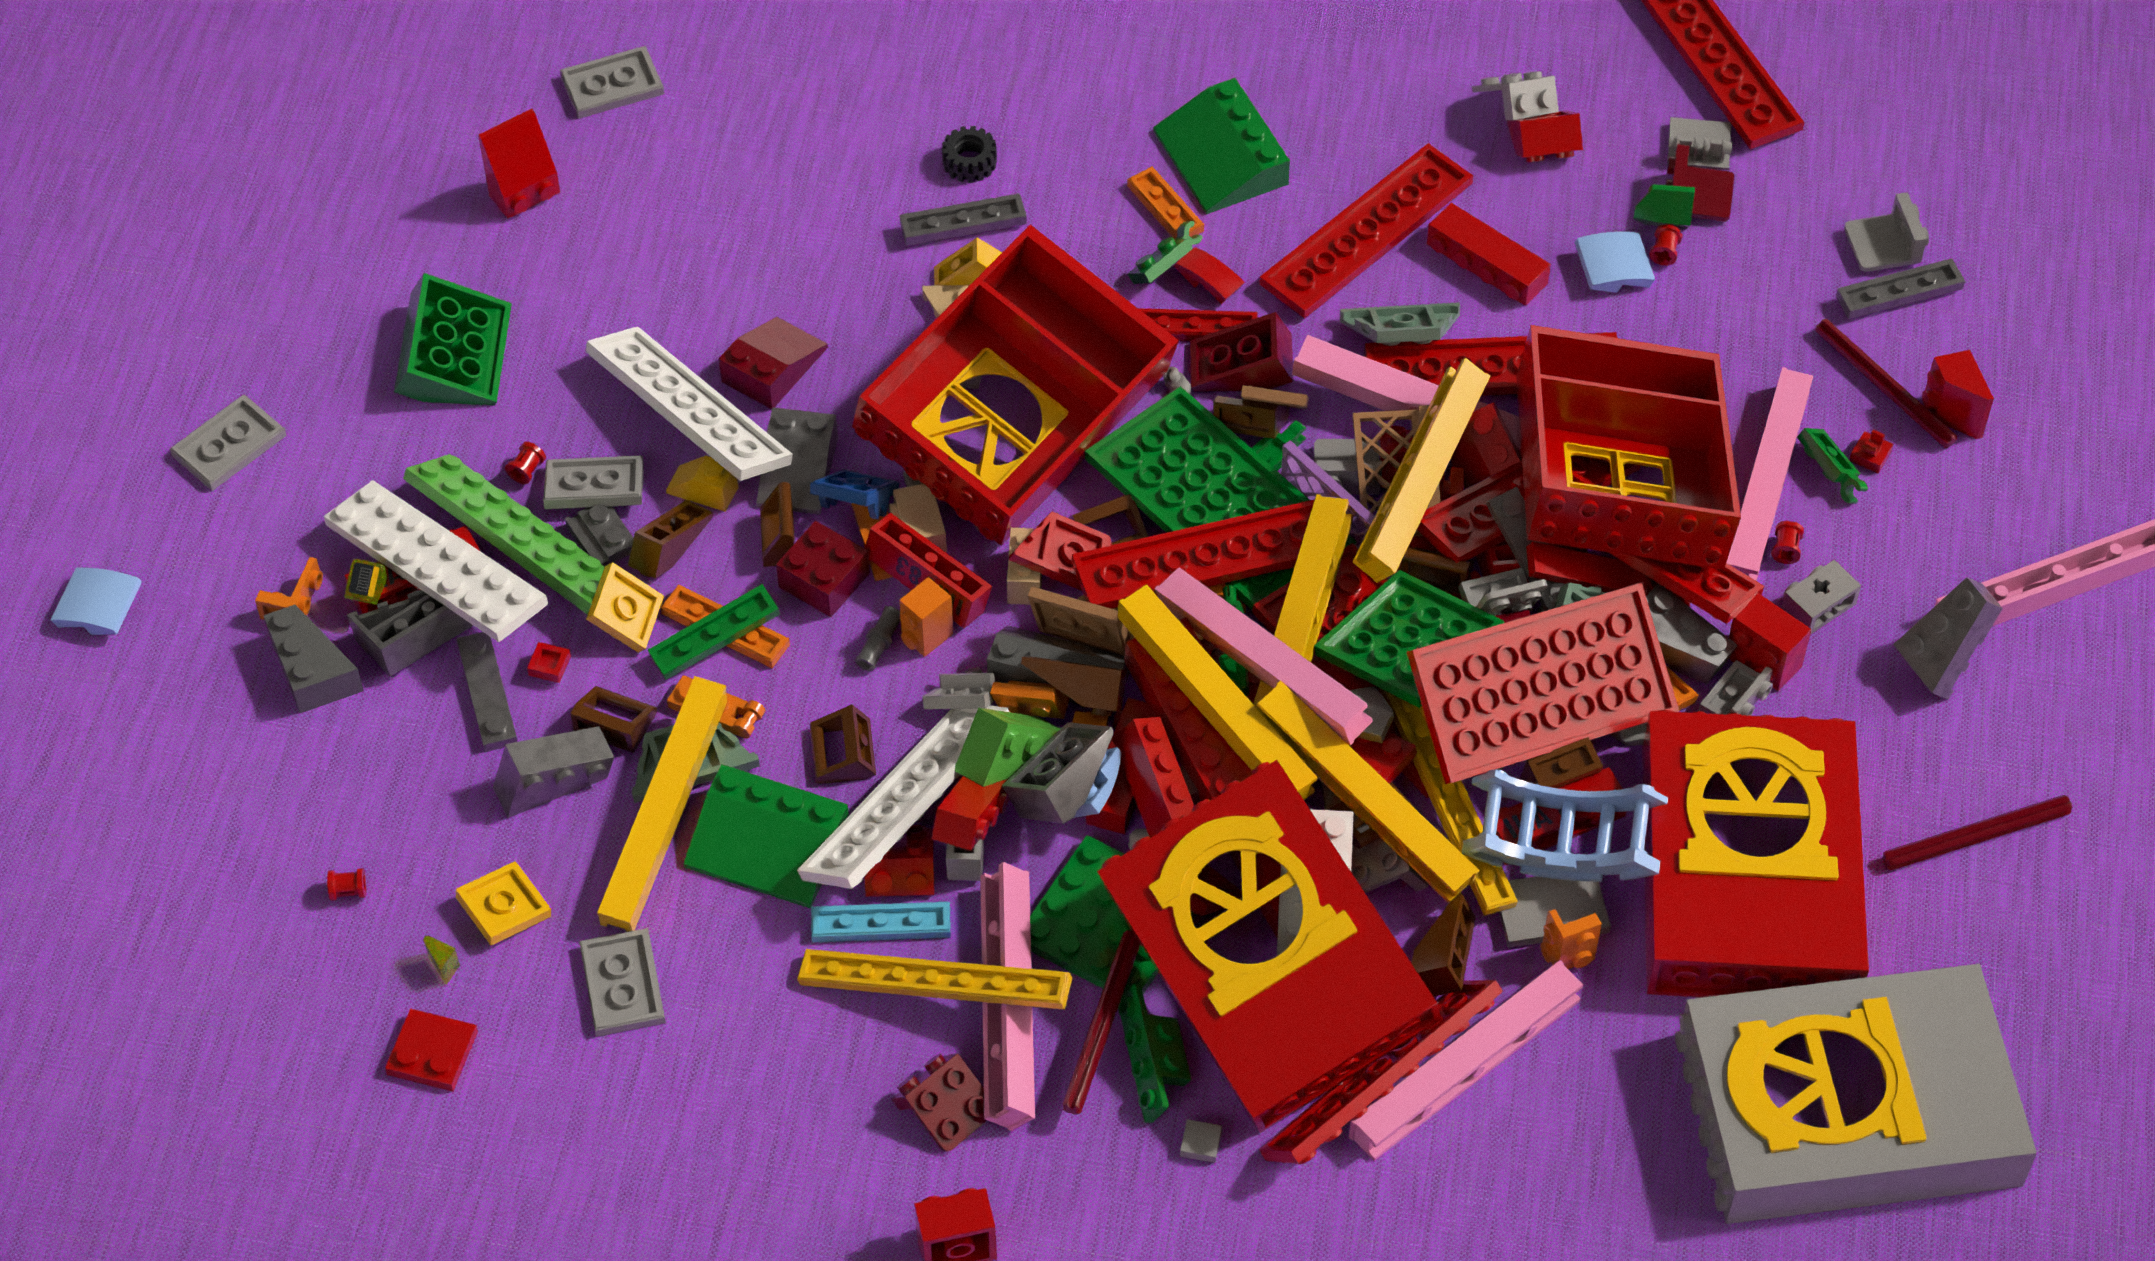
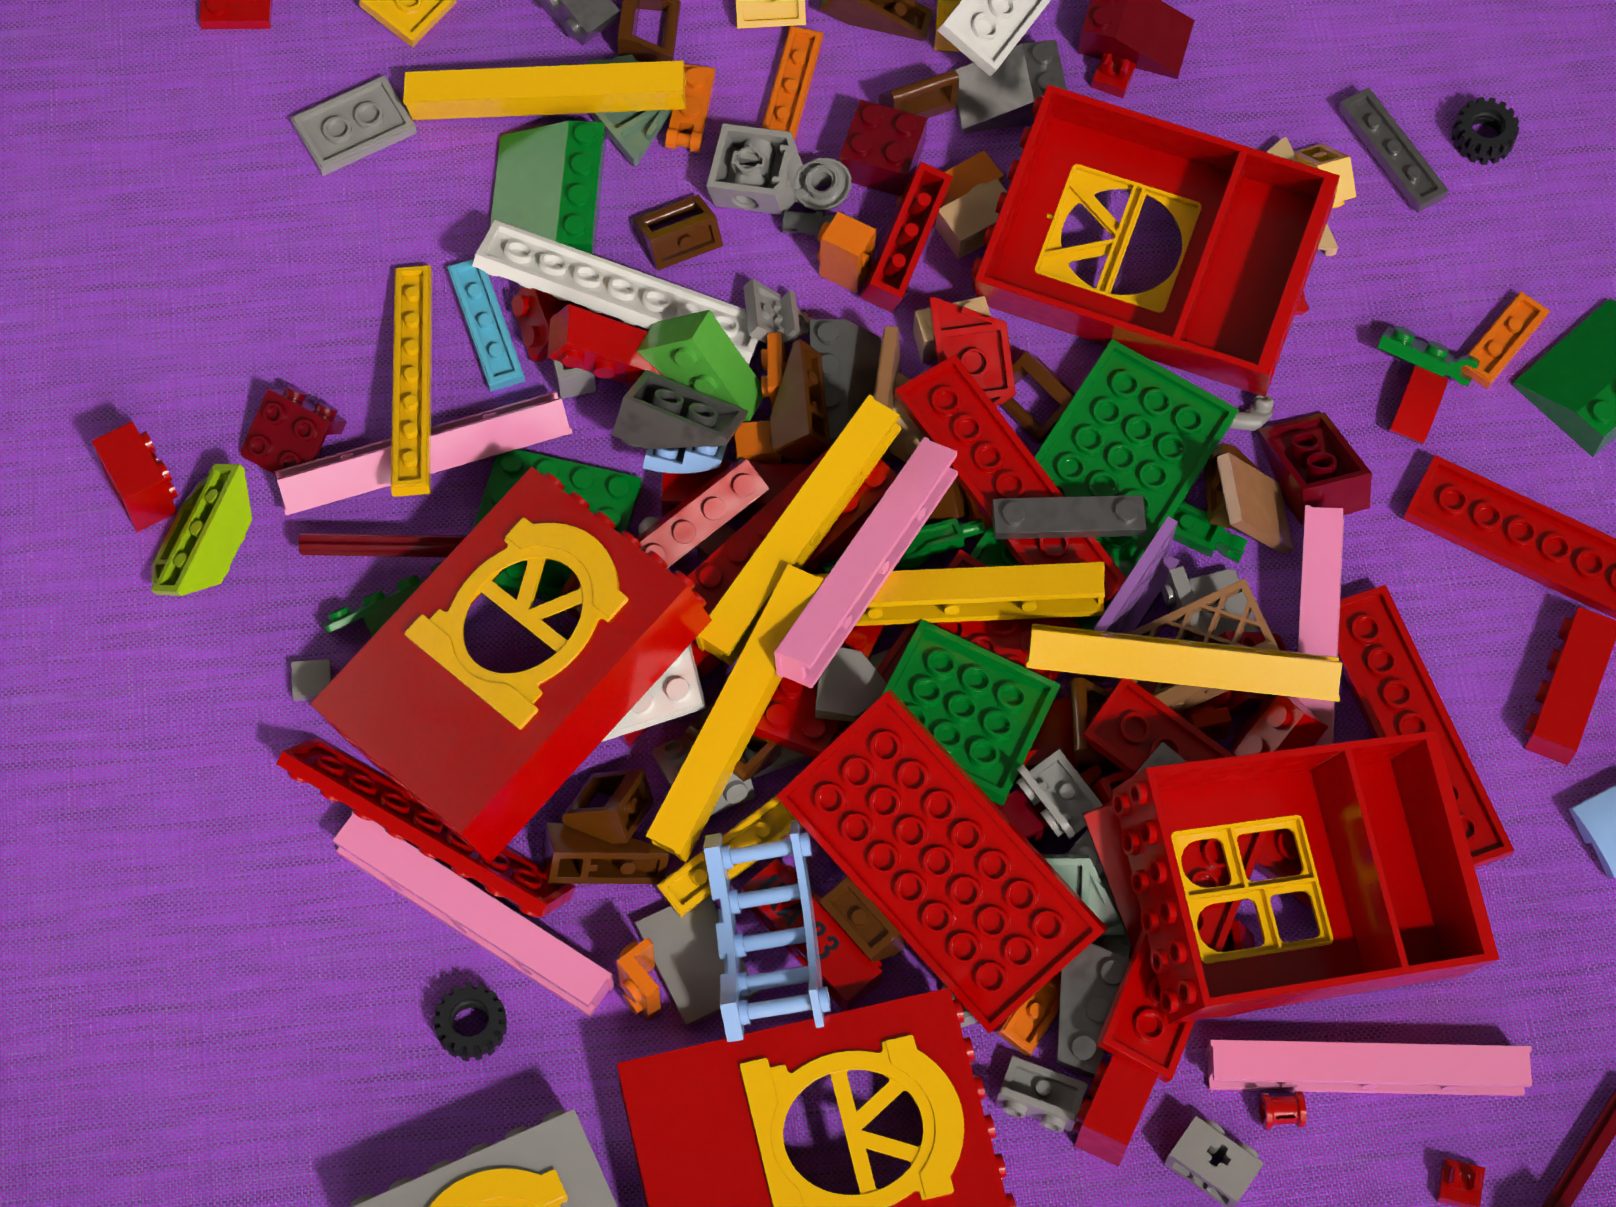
camera: 70 degrees right, 10 degrees up
green plate [648,584,780,680] -> none
blue piece [810,469,899,519] -> none
red tile [1138,308,1258,341] -> none
sand green wing [1340,302,1460,346] -> none
green plate [1797,428,1868,504] -> none
none -> lime wedge [151,464,252,596]
none -> black tyre [434,983,507,1061]
none -> reddish brown tile [562,769,654,844]
none -> light grey brick [707,123,851,215]
none -> flat silver plate [991,495,1146,539]
none -> red tile [1091,53,1136,98]

